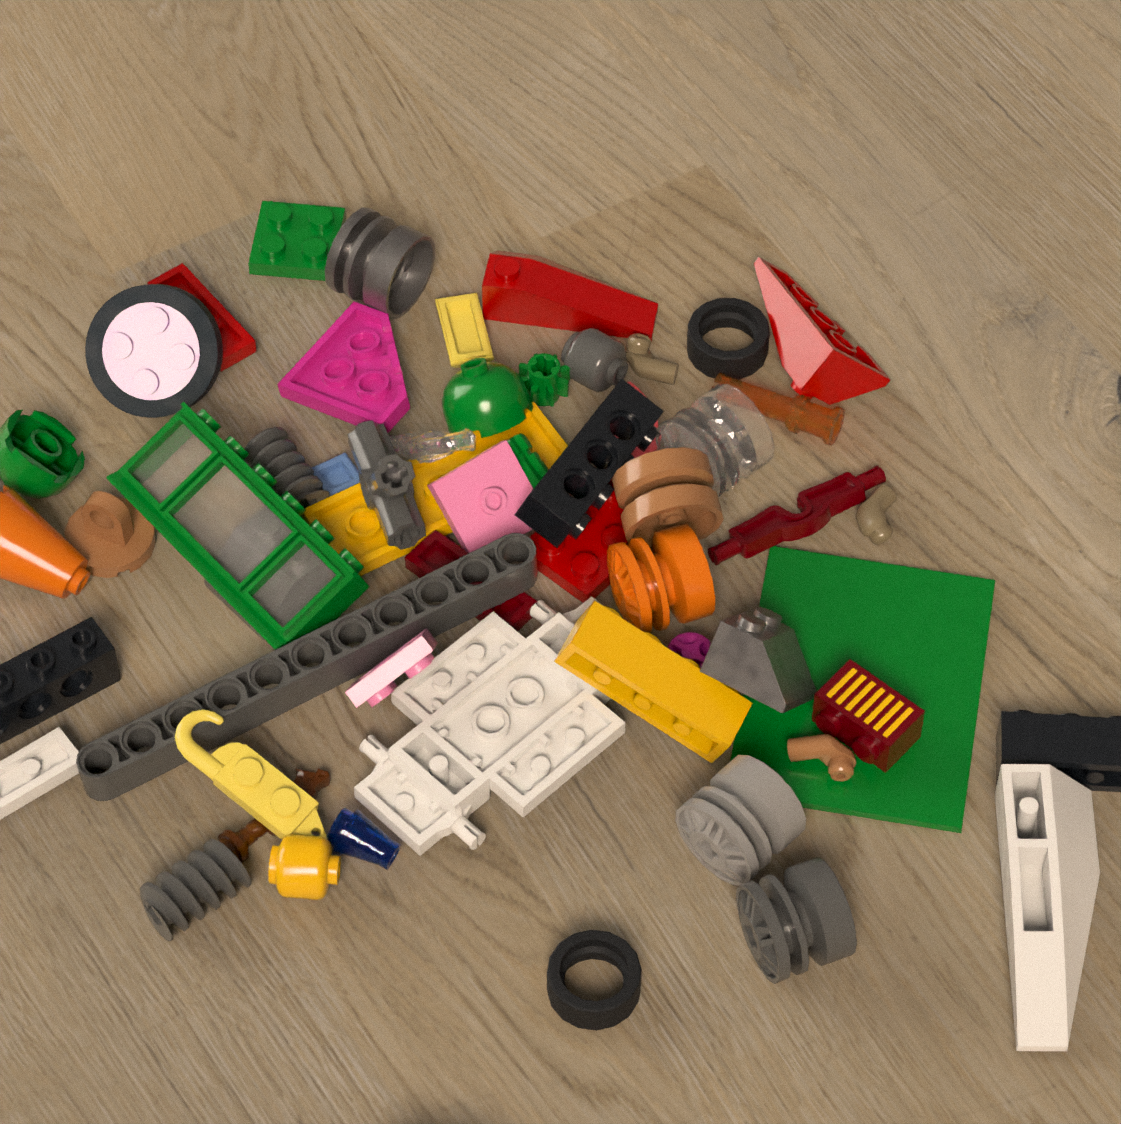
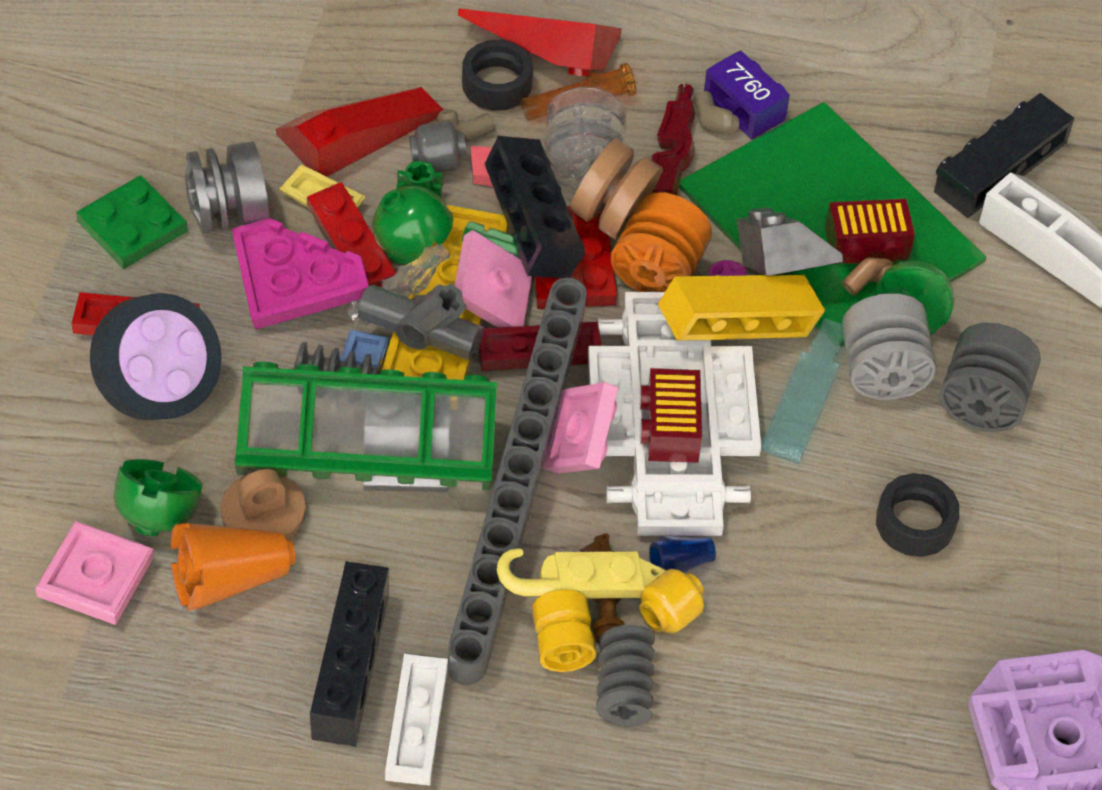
camera: 50 degrees left, 0 degrees up
none -> red plate [307,182,396,287]
none -> yellow wheel [532,589,596,672]
none -> dark red brick [639,368,702,463]
none -> dark purple brick [704,50,790,140]
none -> clear light blue piece [761,319,843,464]
none -> green tile [874,260,955,335]

